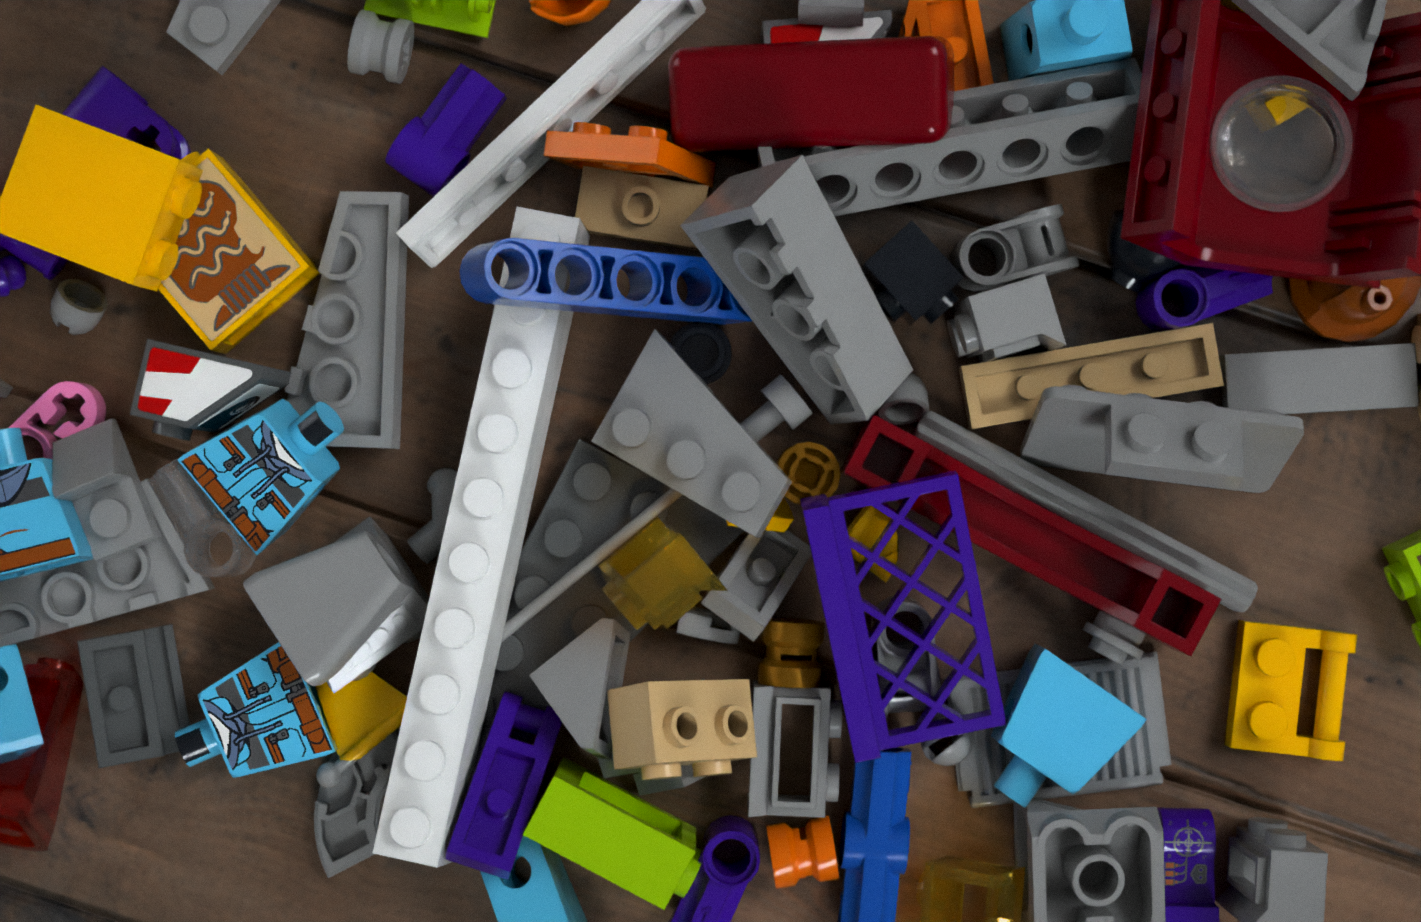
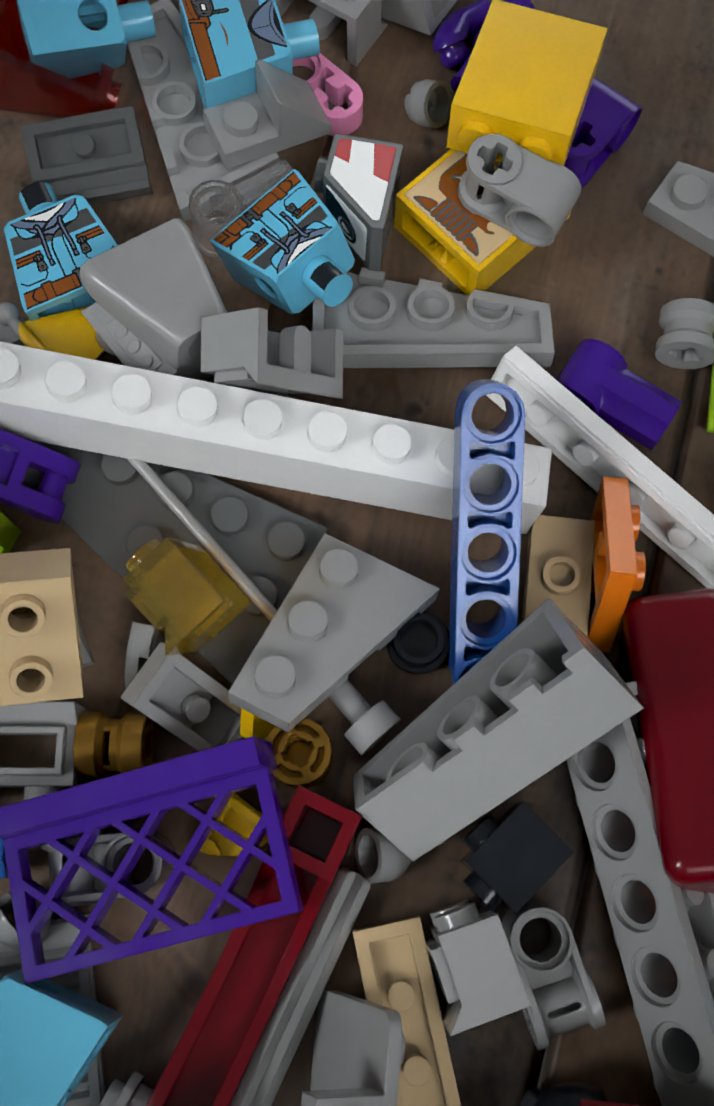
camera: 90 degrees right, 15 degrees down
light grey slope [529,618,631,760] -> none
none -> light grey window [201,307,343,399]
none -> light grey piece [458,134,582,247]

